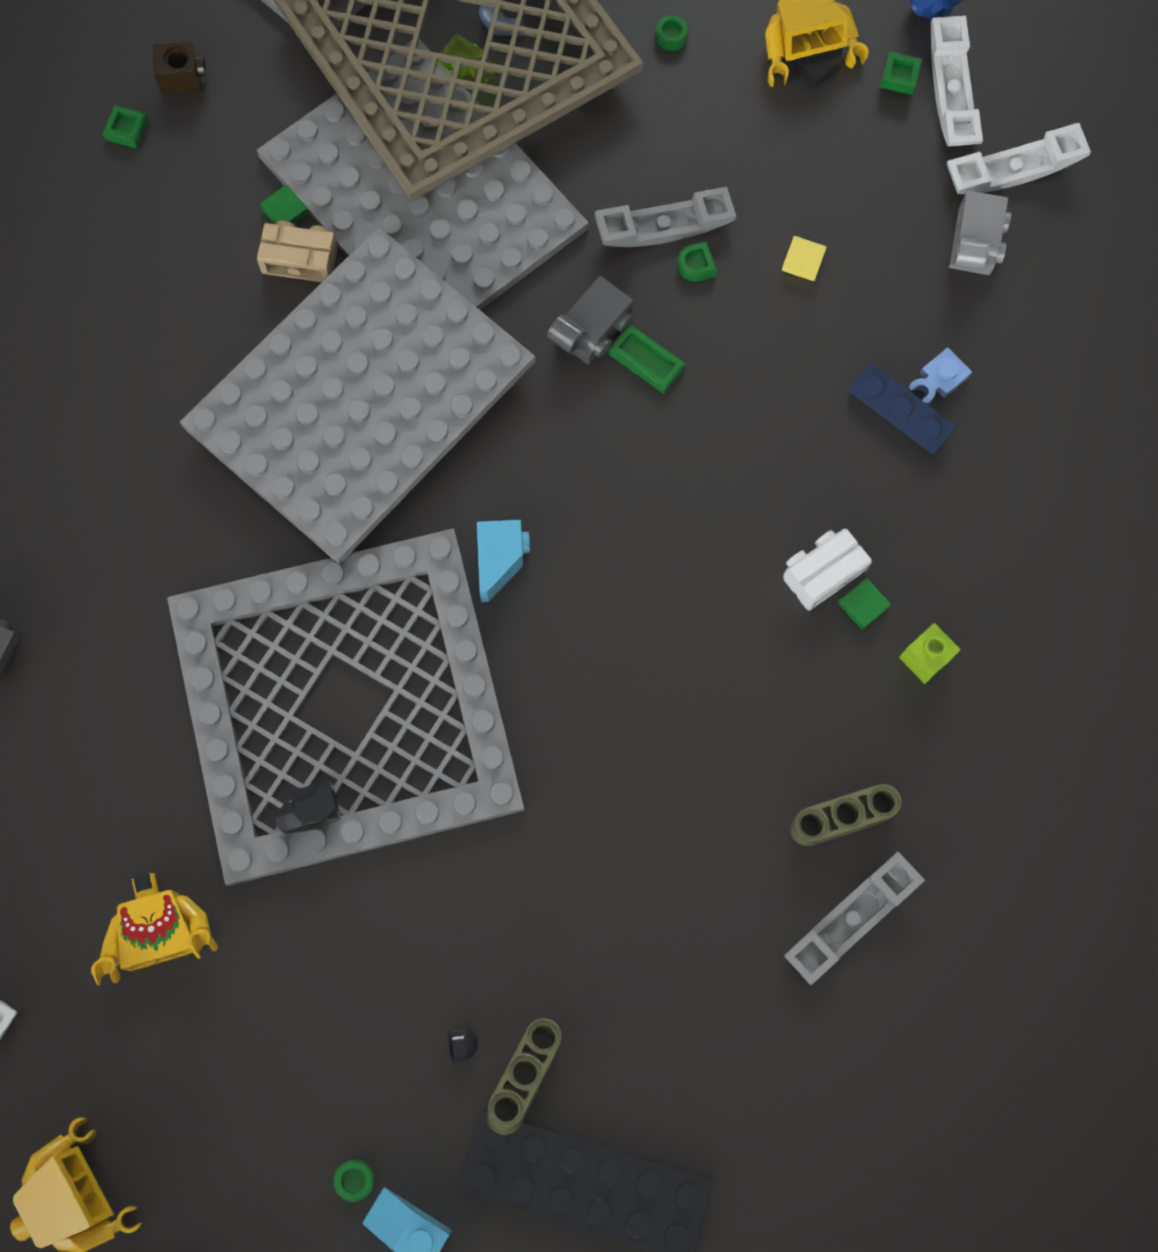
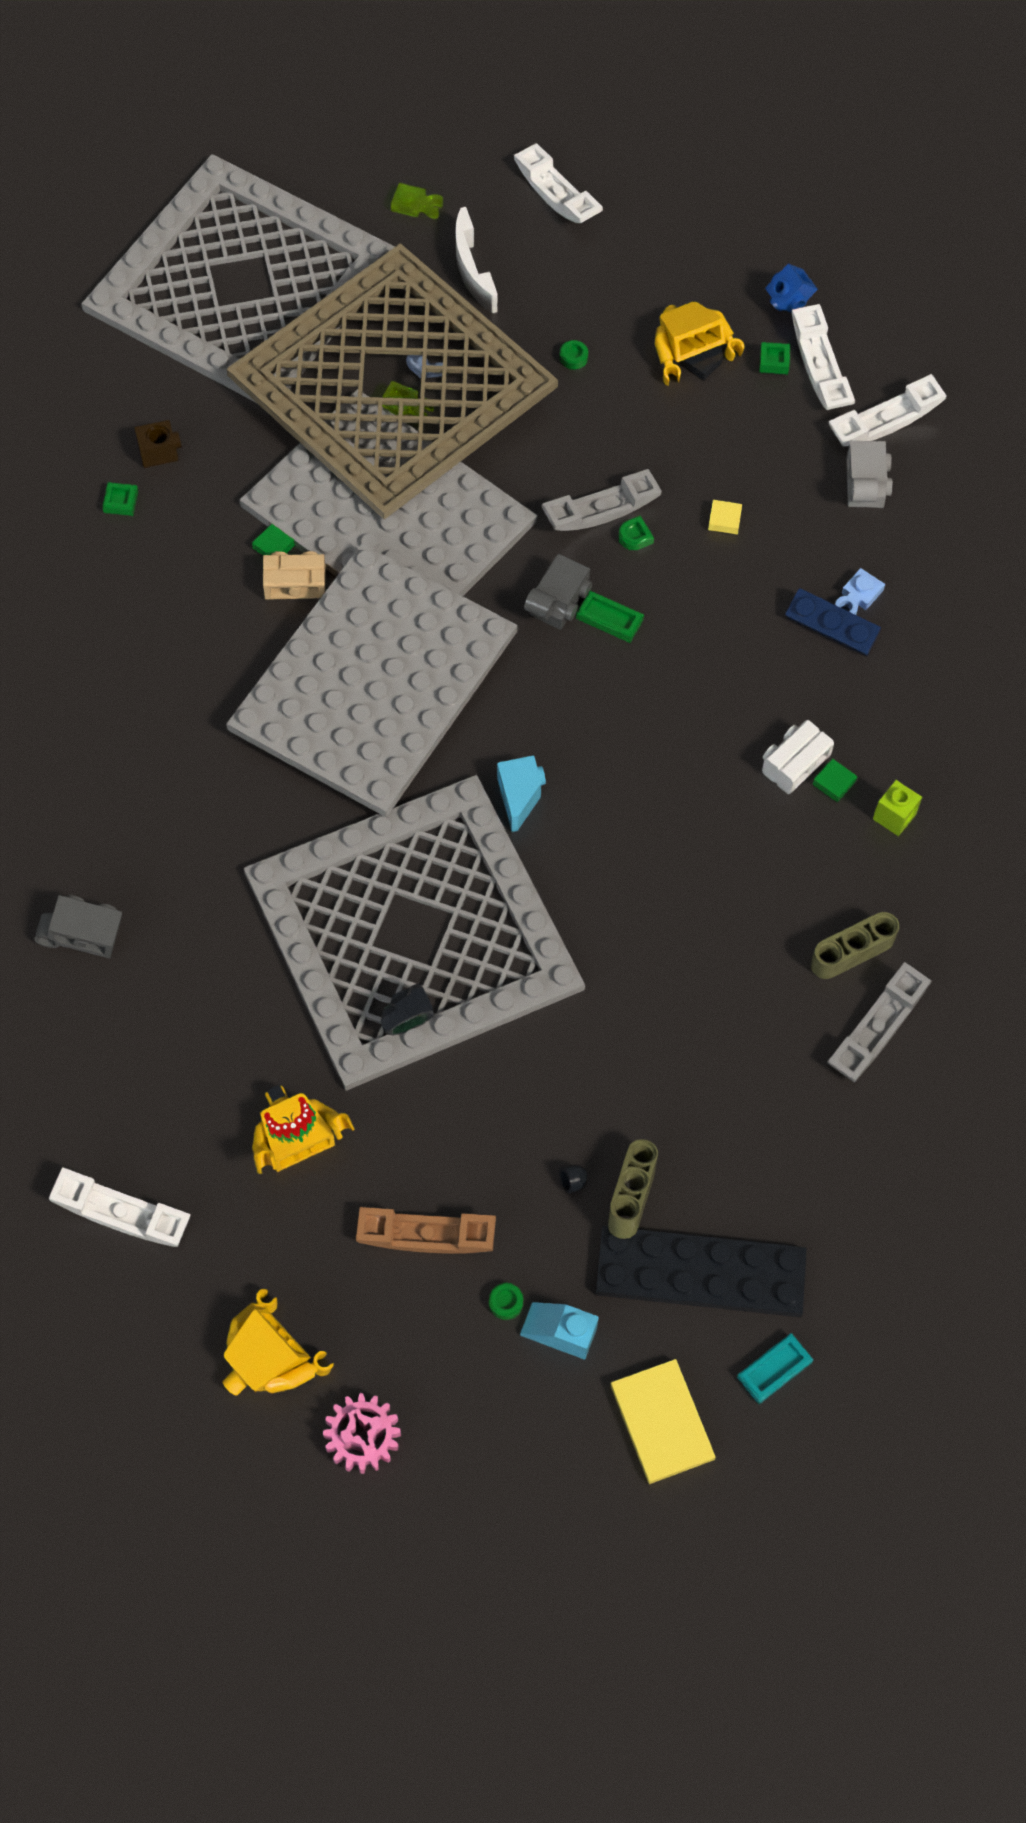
camera: 10 degrees left, 10 degrees down
none -> medium nougat slope [356,1207,496,1254]

